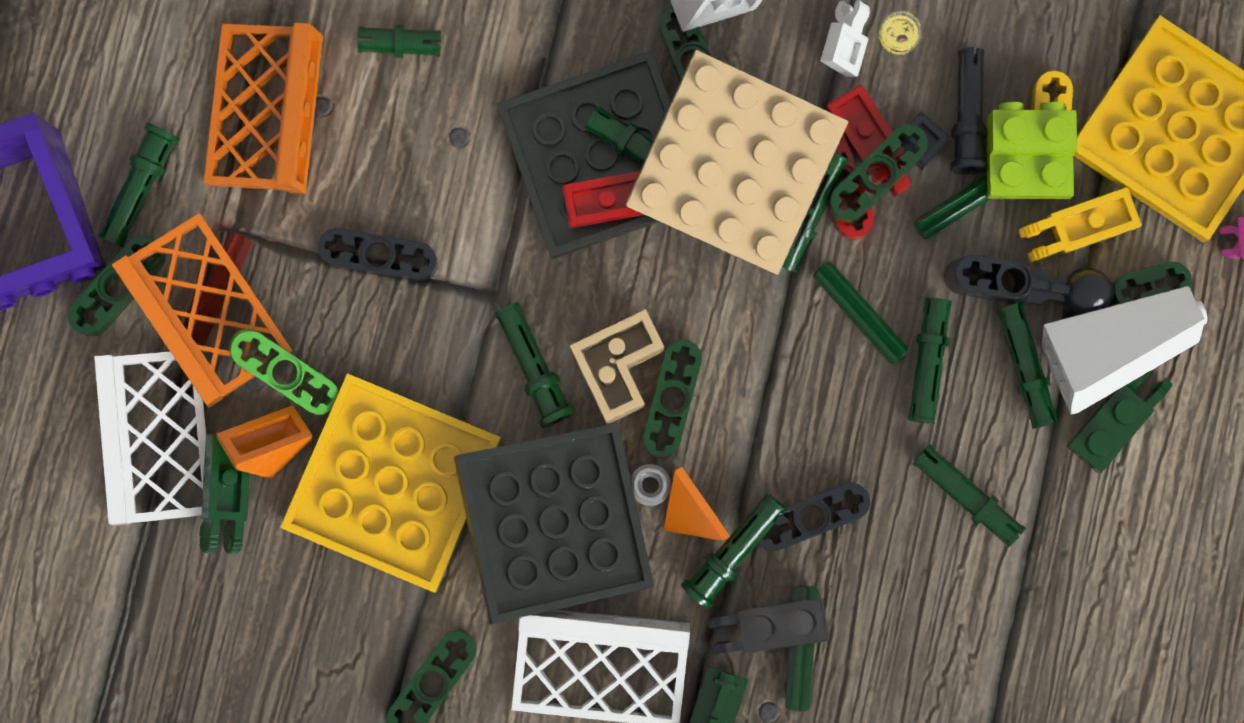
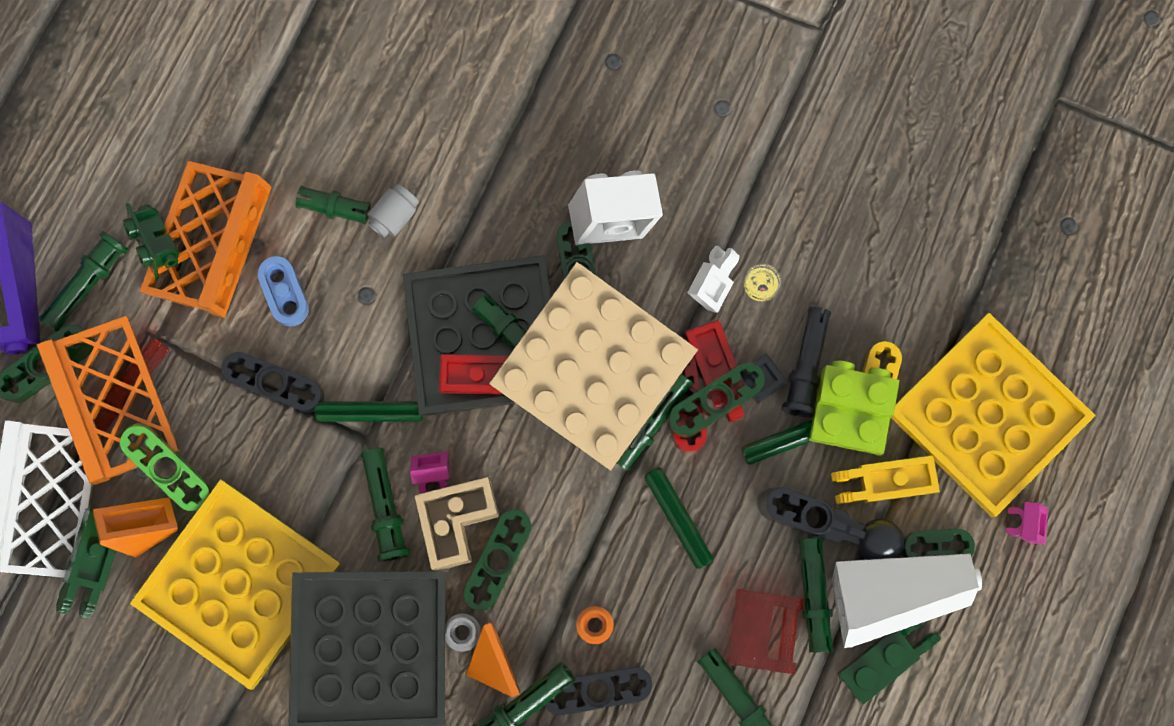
camera: 10 degrees right, 5 degrees down
dark green pin [908,297,952,424] -> none
none -> dark green hinge [123,203,179,279]
none -> medium blue plate [257,256,309,327]
none -> dark green axle [315,401,423,422]
none -> light grey brick [367,184,419,238]
none -> dark pink tile [410,451,450,494]
none -> orange plate [576,606,614,644]
none -> clear red plate [727,589,804,674]

